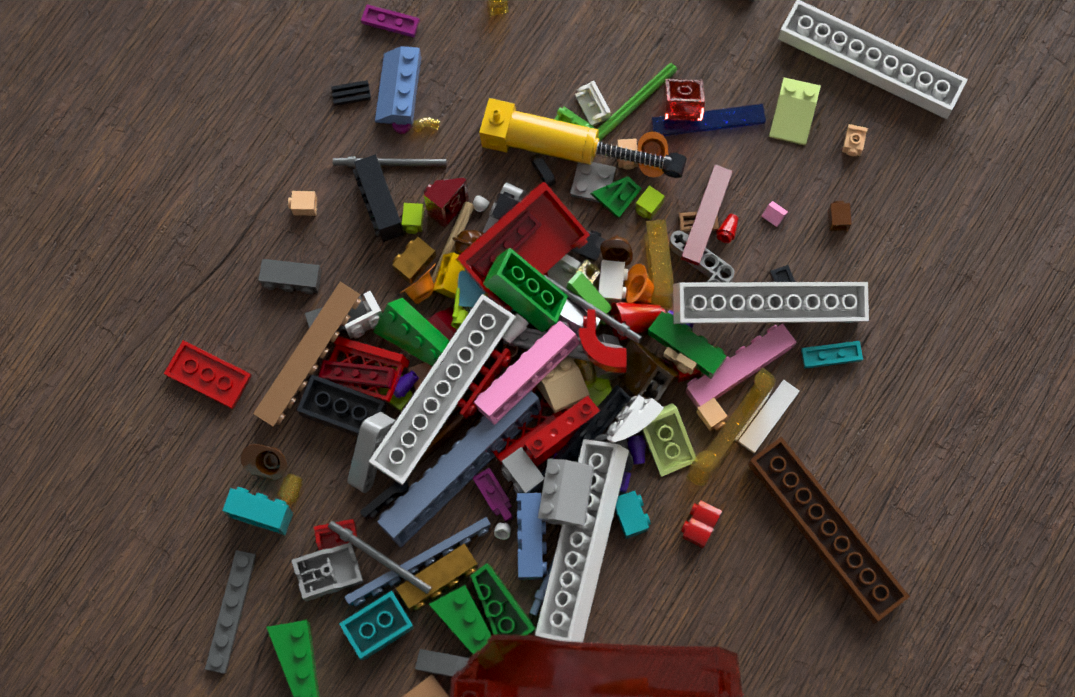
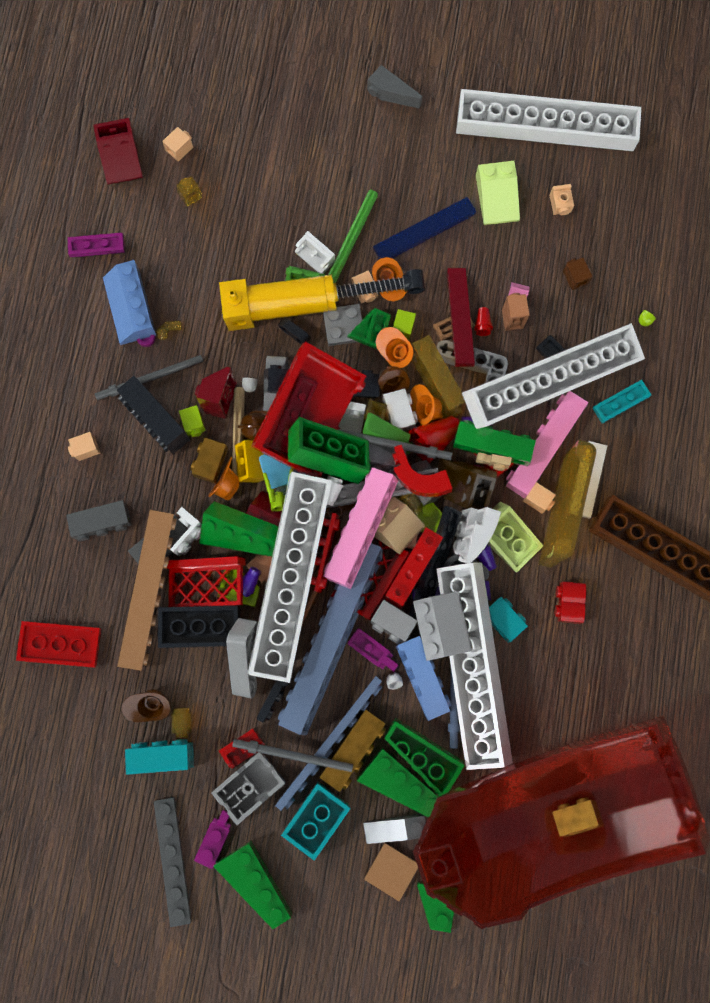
camera: 25 degrees left, 5 degrees up
dark red tile [318,360,396,389] -> none
black tile [331,80,371,106] -> none
clear red brick [663,79,705,121] -> none
none -> magenta hinge [194,809,231,869]
none -> orange piece [376,327,414,368]
none -> nougat brick [502,293,530,331]
none -> lime hinge [639,310,656,326]

